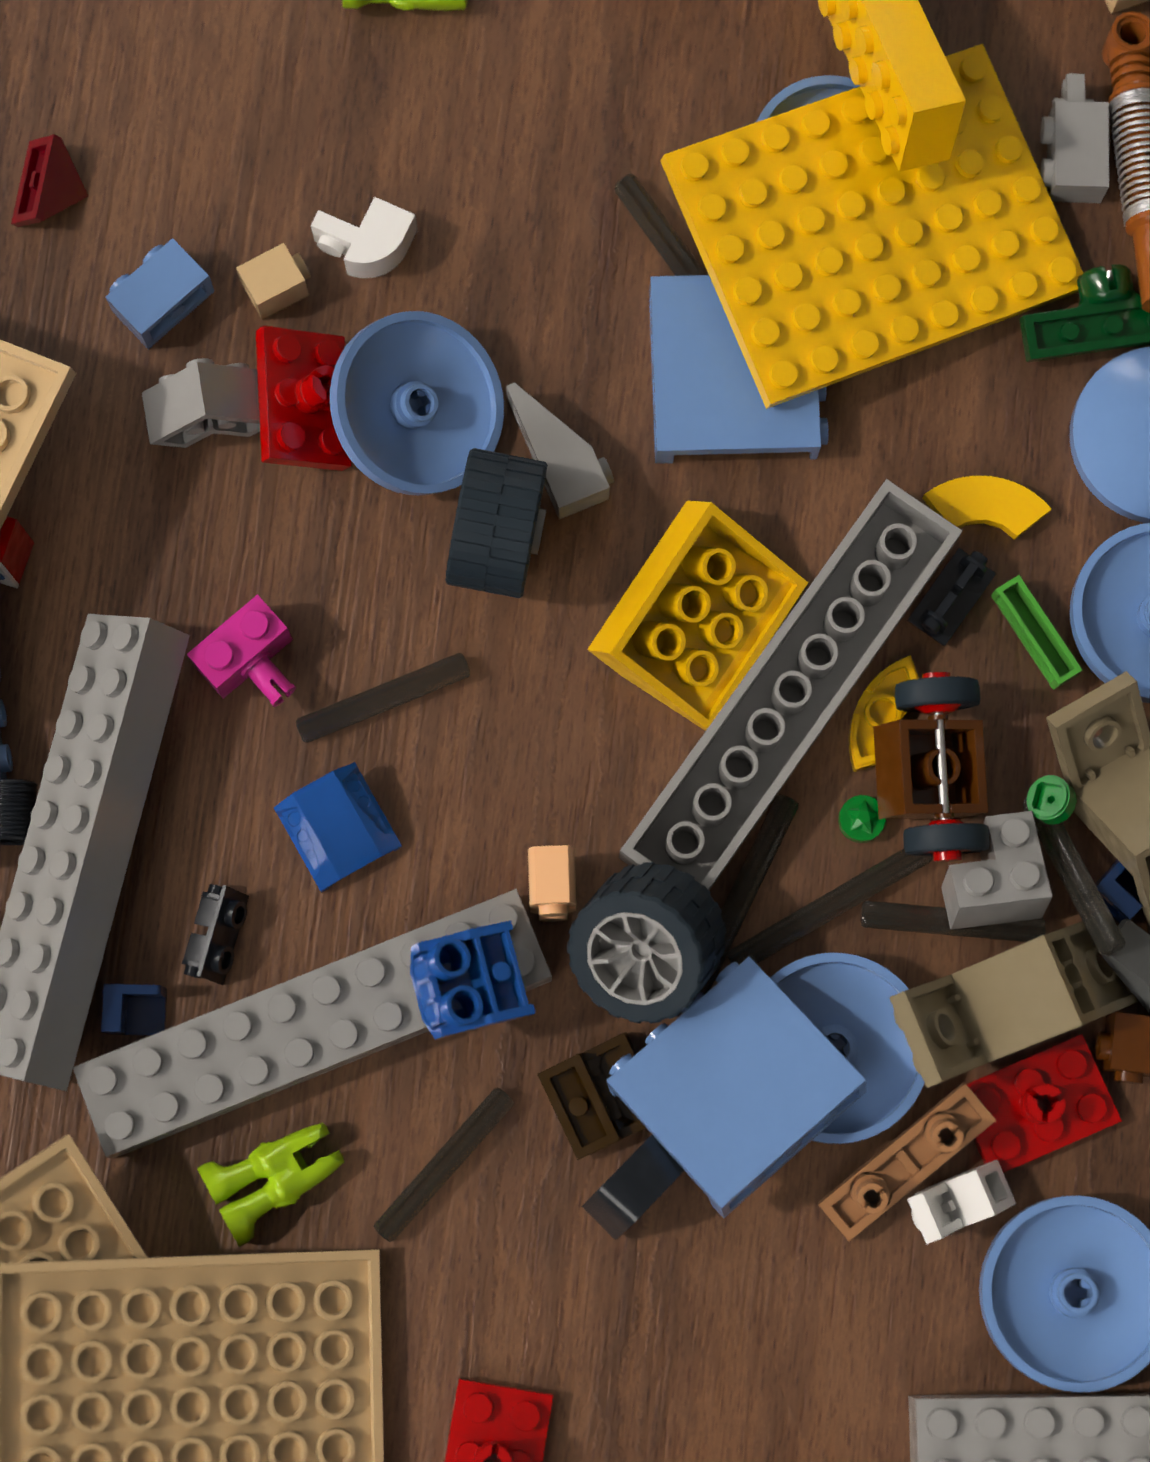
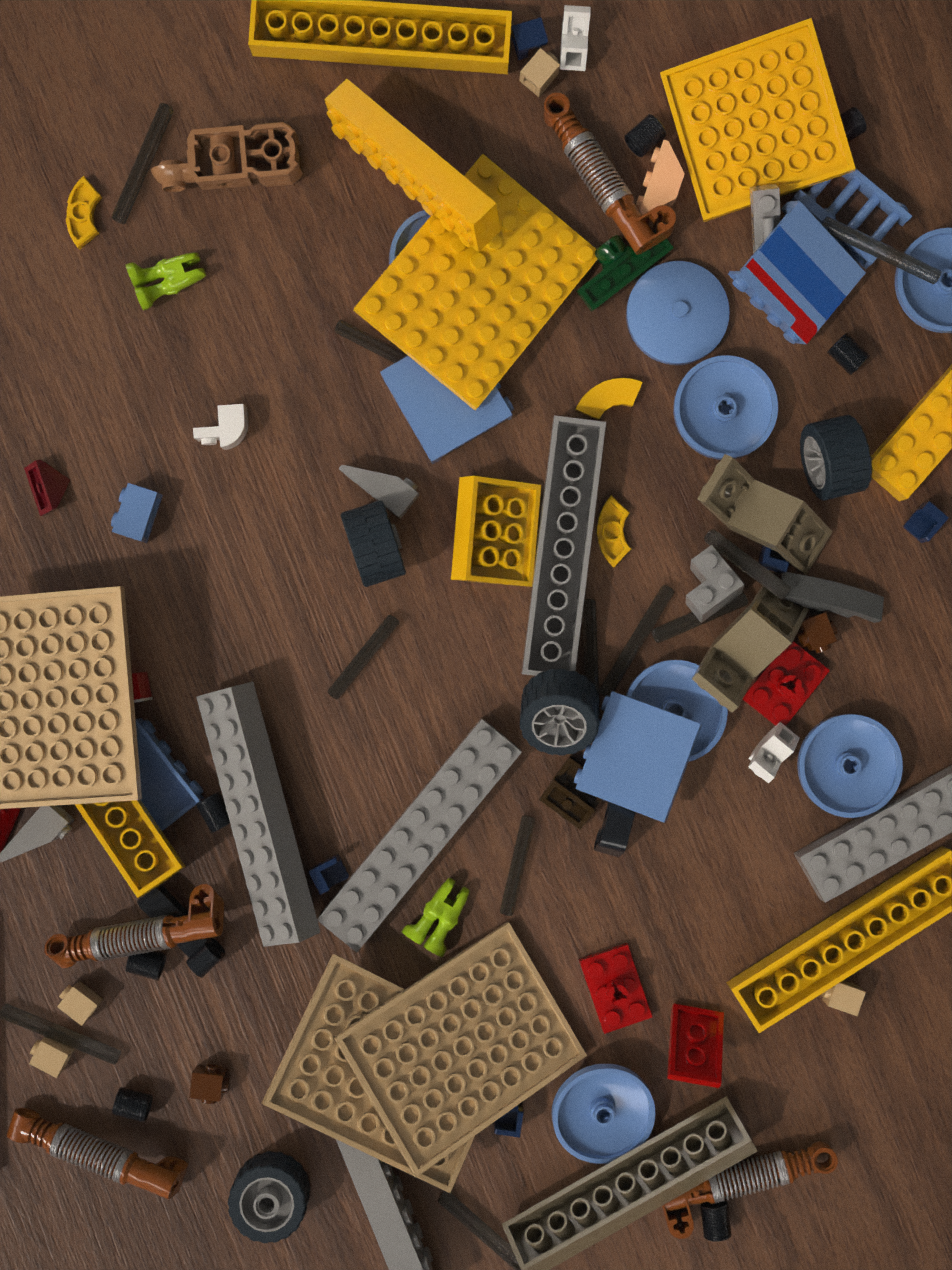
camera: 30 degrees left, 10 degrees up
light grey brick [142,358,260,448] -> none
black hinge [181,884,249,985] -> none
dark pink brick [187,594,296,707] -> none
tan brick [236,243,311,320] -> none
red plate [256,325,351,471] -> none
blue slope [274,762,402,893] -> none
medium blue dish [330,311,504,496] -> none
blue slope [410,920,536,1040] -> none
light nougat brick [528,845,577,922] -> none
medium nougat plate [818,1082,996,1242] -> none
green tile [838,795,886,843] -> none
reddish brown brick [873,672,990,862] -> none
black hinge [907,548,996,647] -> none
bright green piece [991,575,1082,691] -> none
green tile [1027,775,1077,825] -> none
light grey hinge [1040,73,1109,203] -> none

